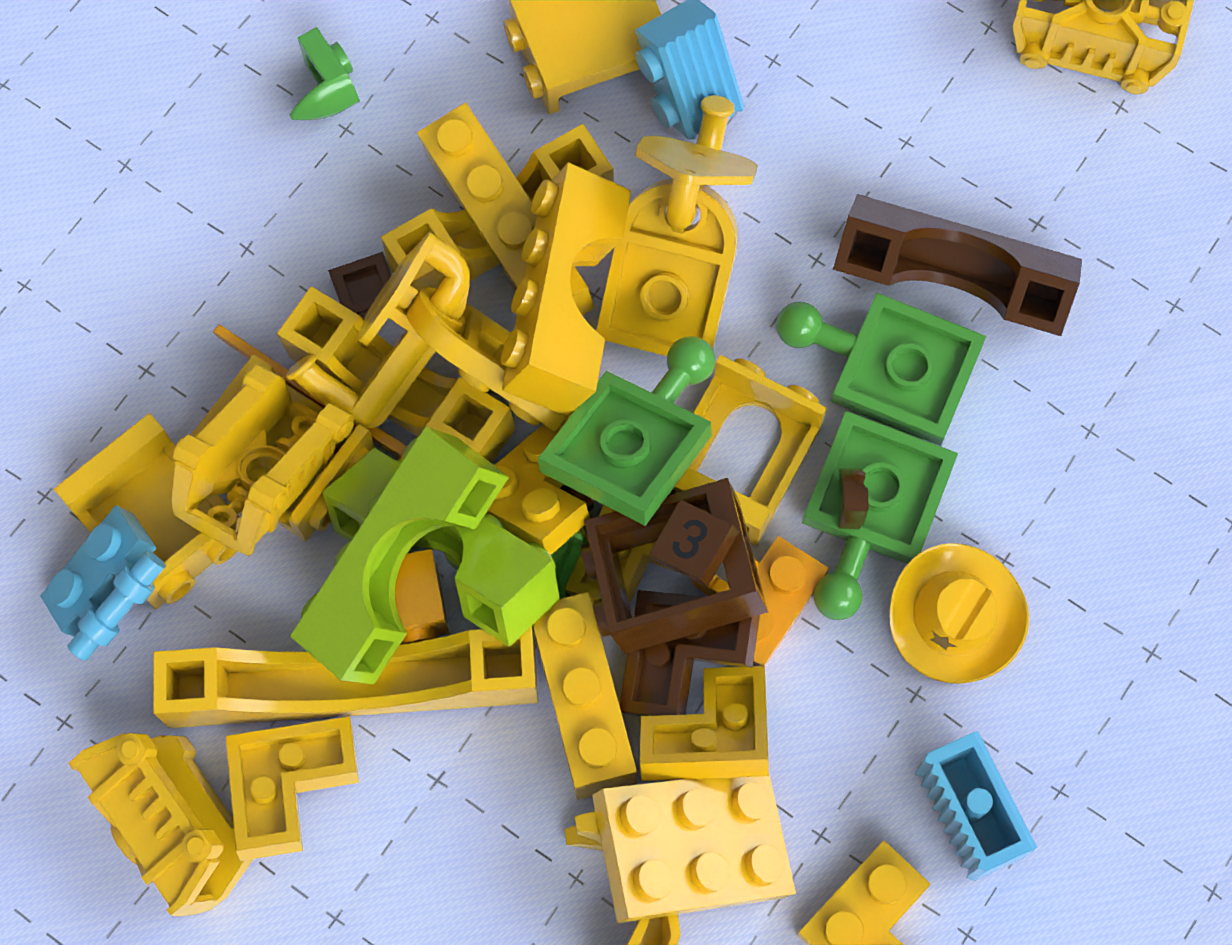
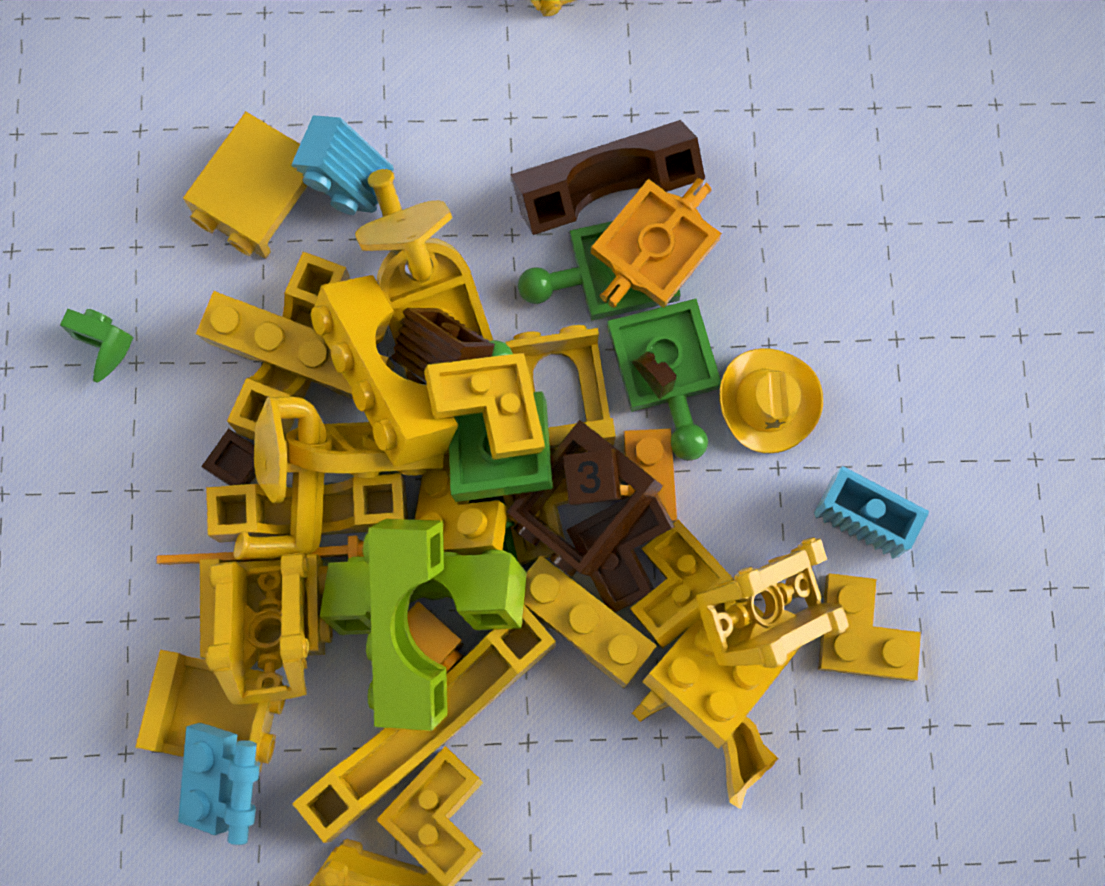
camera: 40 degrees left, 5 degrees up
none -> reddish brown brick [391,308,495,384]
none -> yellow plate [424,353,545,460]
none -> light orange plate [591,178,722,308]
none -> yellow piece [696,537,849,668]

